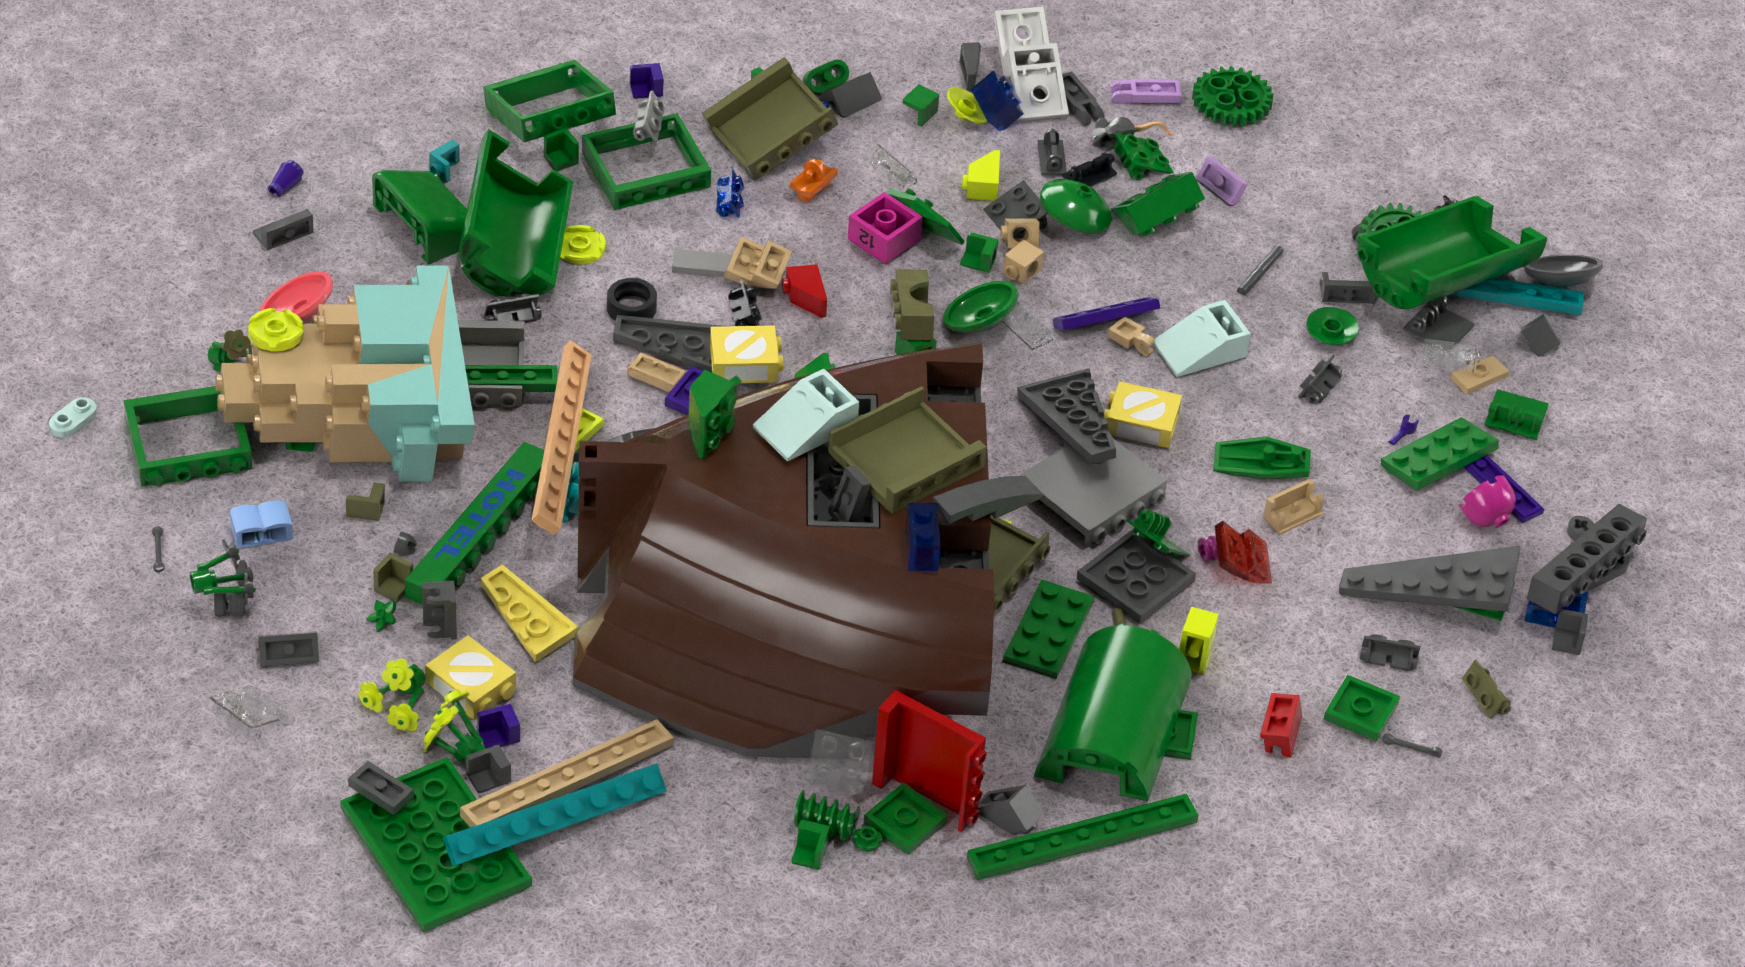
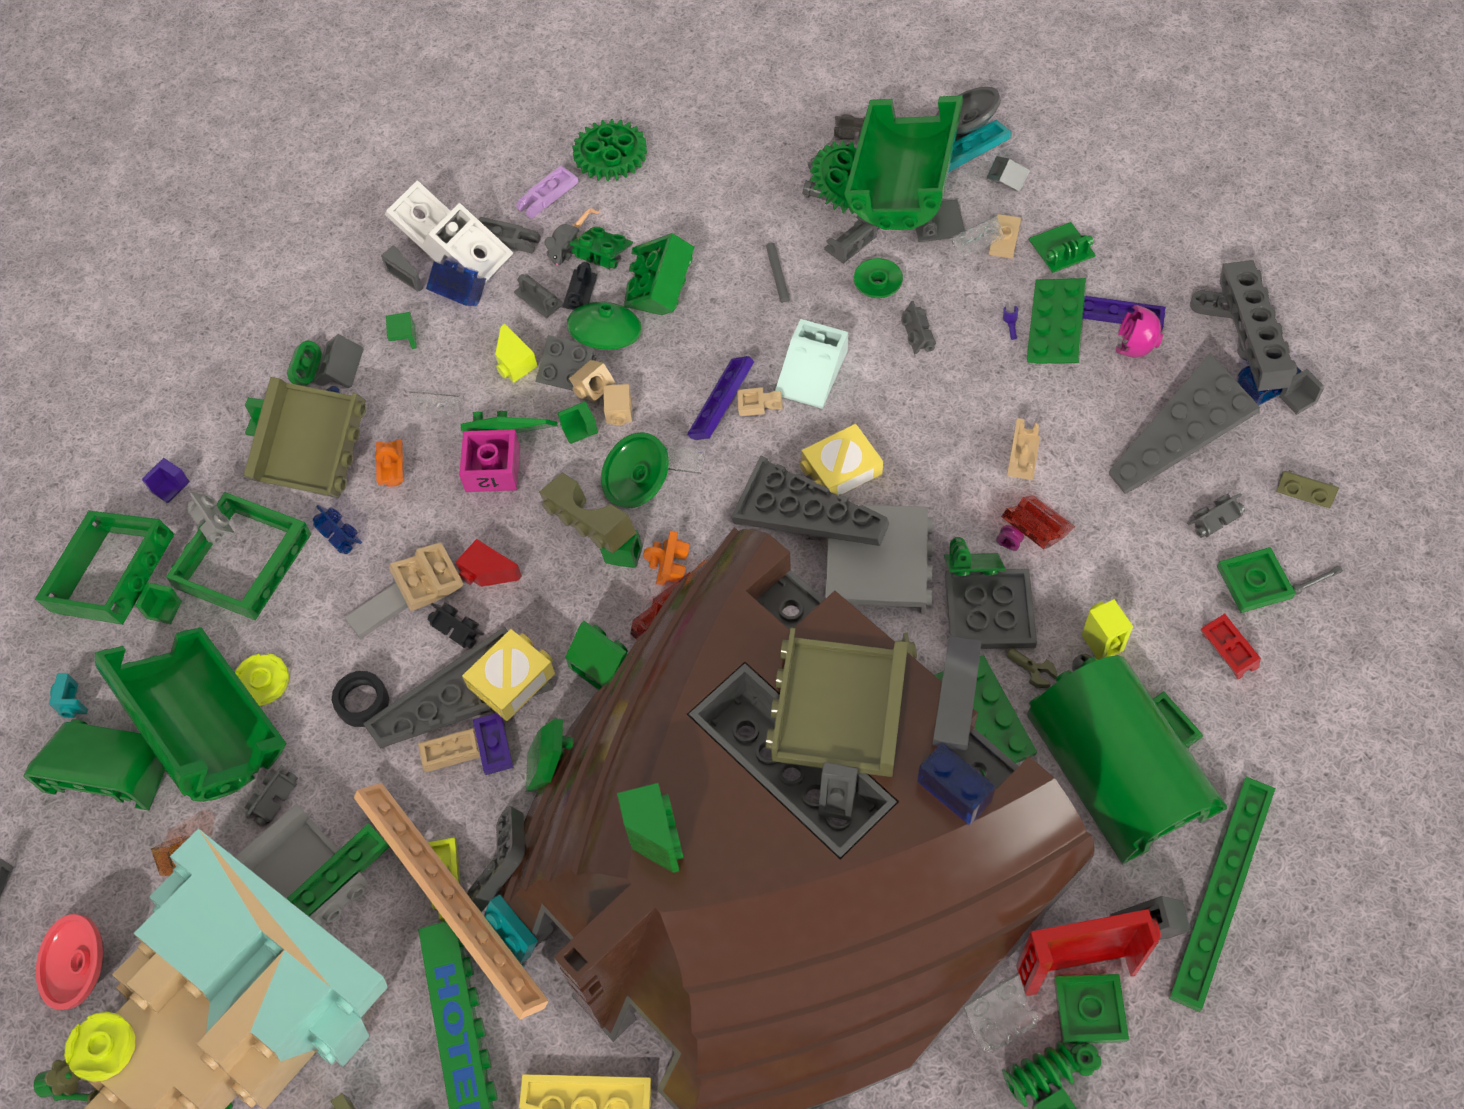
camera: 35 degrees left, 15 degrees up
light aqua slope [753,369,859,462] -> none
neon yellow dish [947,87,990,124] -> none
lavender hinge [1196,157,1248,205] -> none
green piece [1213,436,1311,479] -> none

